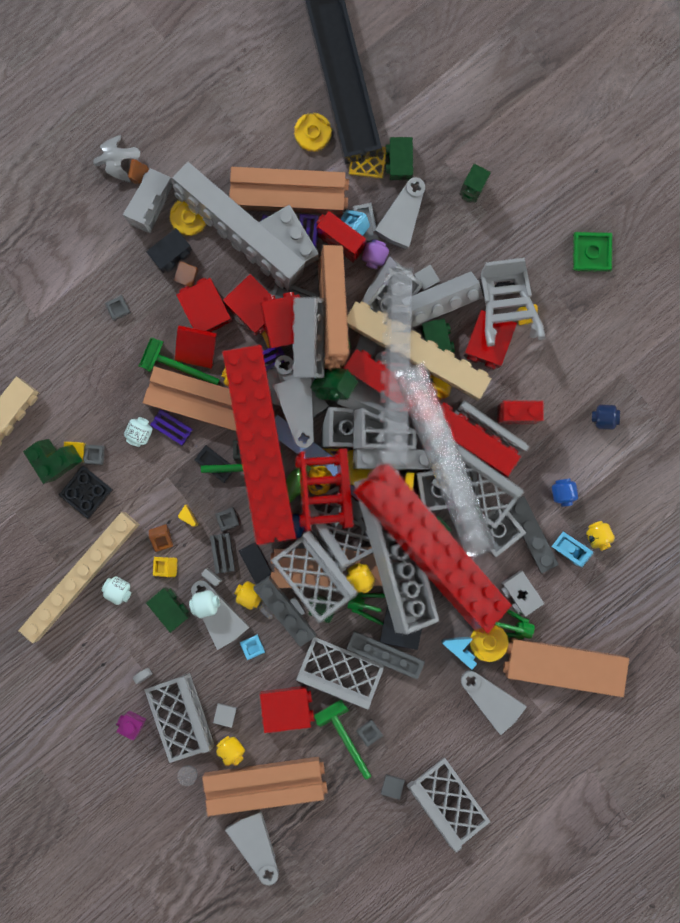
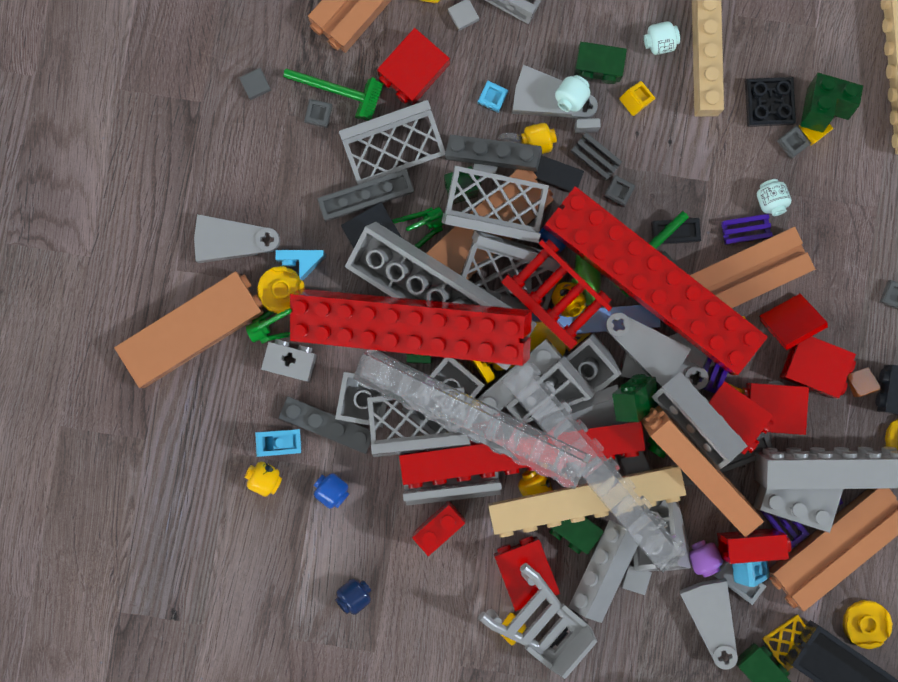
camera: 135 degrees right, 0 degrees up
green piece [138,338,220,385] -> none
dark orange slope [149,524,173,552] -> none
yellow slope [178,504,198,527] -> none
yellow head [346,563,375,593] -> none
light grey fence [406,758,491,852] -> none

